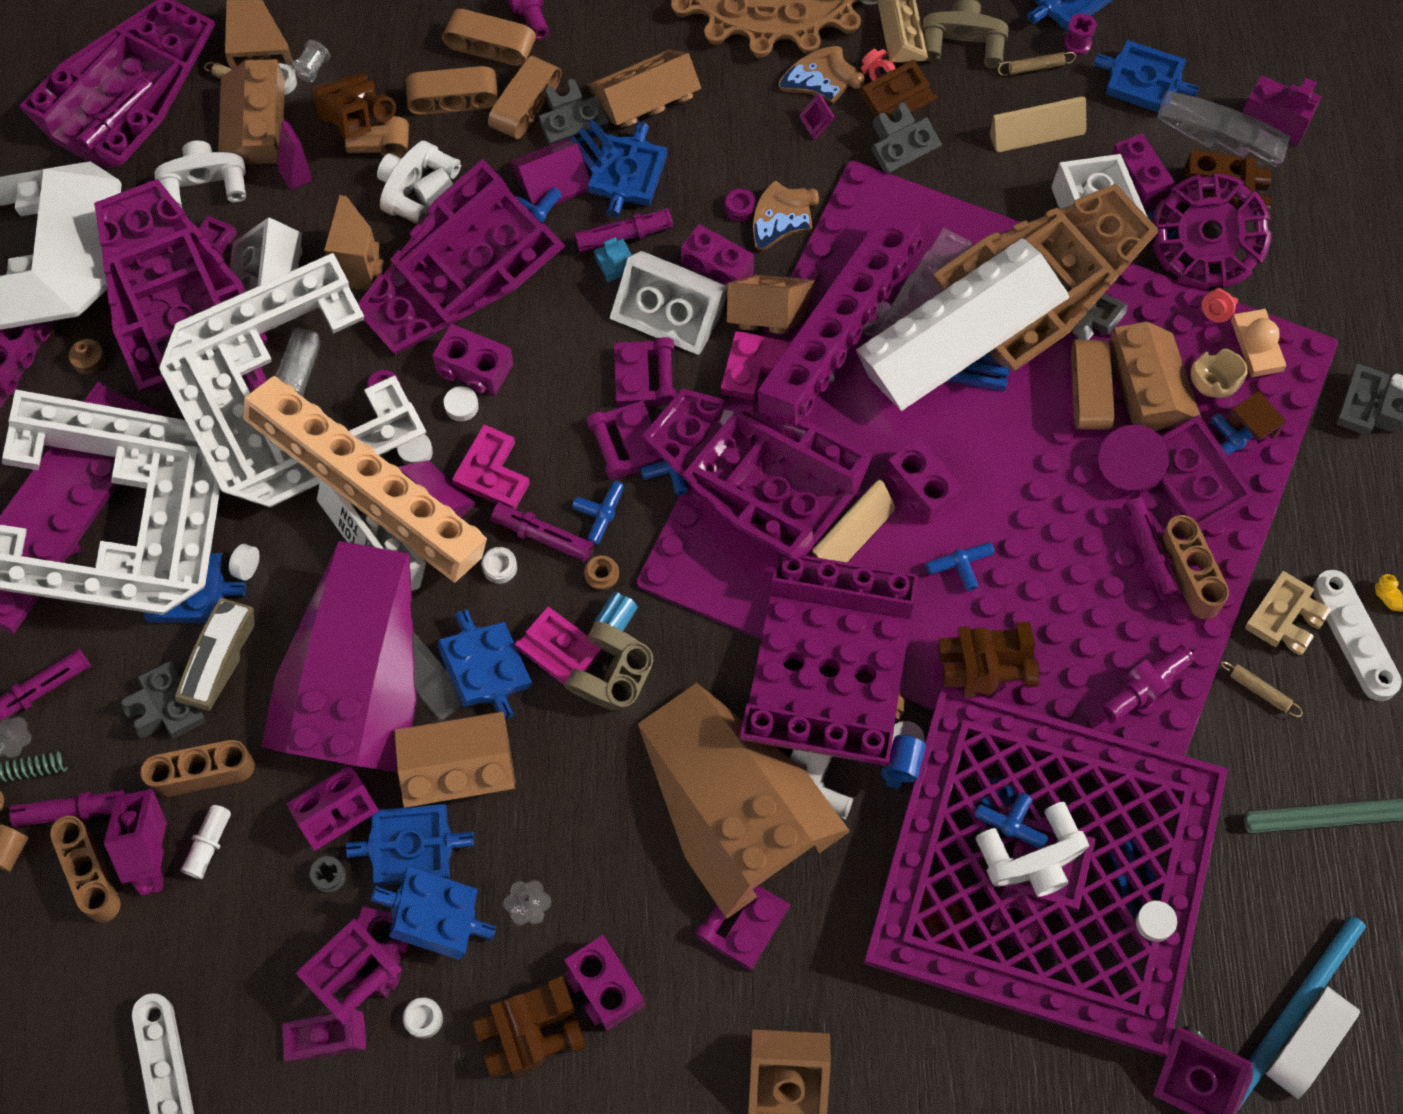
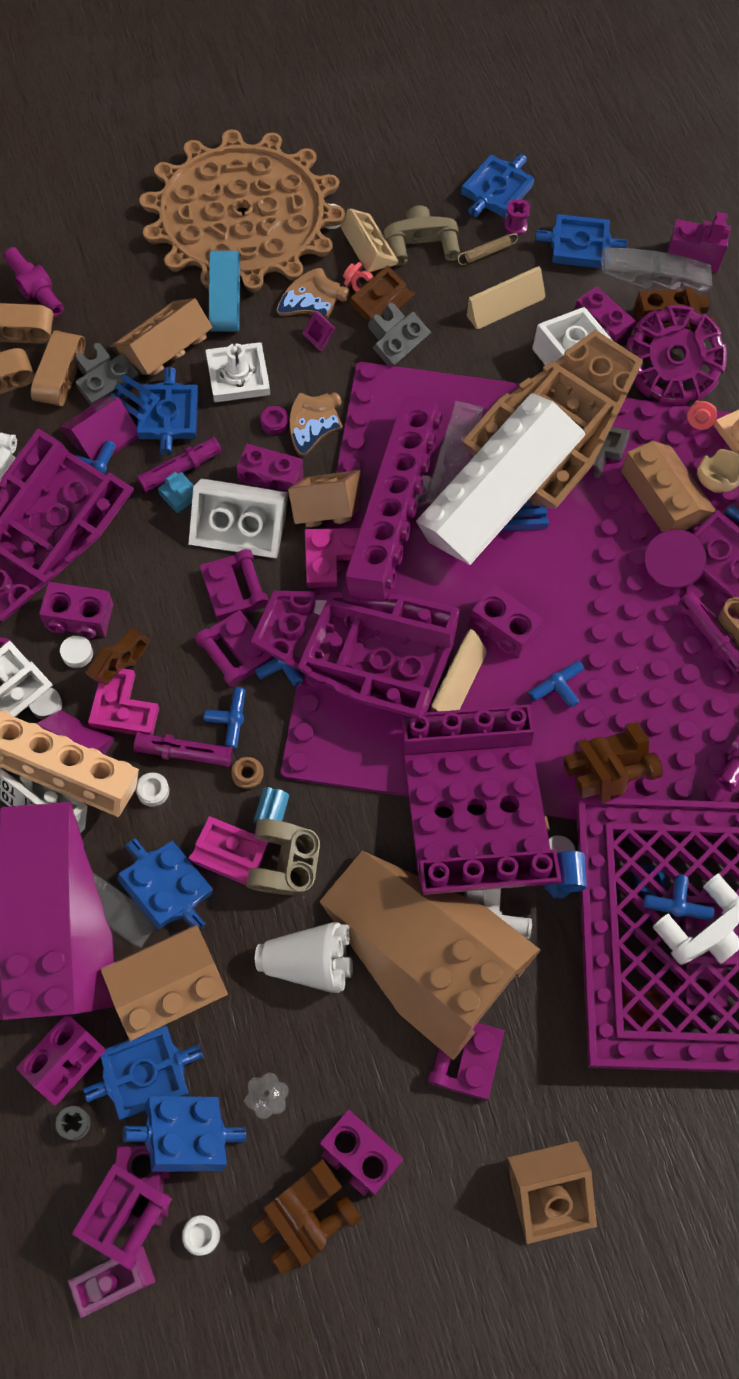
camera: 20 degrees left, 0 degrees up
medium nougat beam [1071,339,1114,430] -> none
none -> reddish brown tile [85,627,151,685]
none -> white plate [206,342,270,402]
none -> dark azure beam [209,250,240,332]
none -> white cone [255,922,353,993]

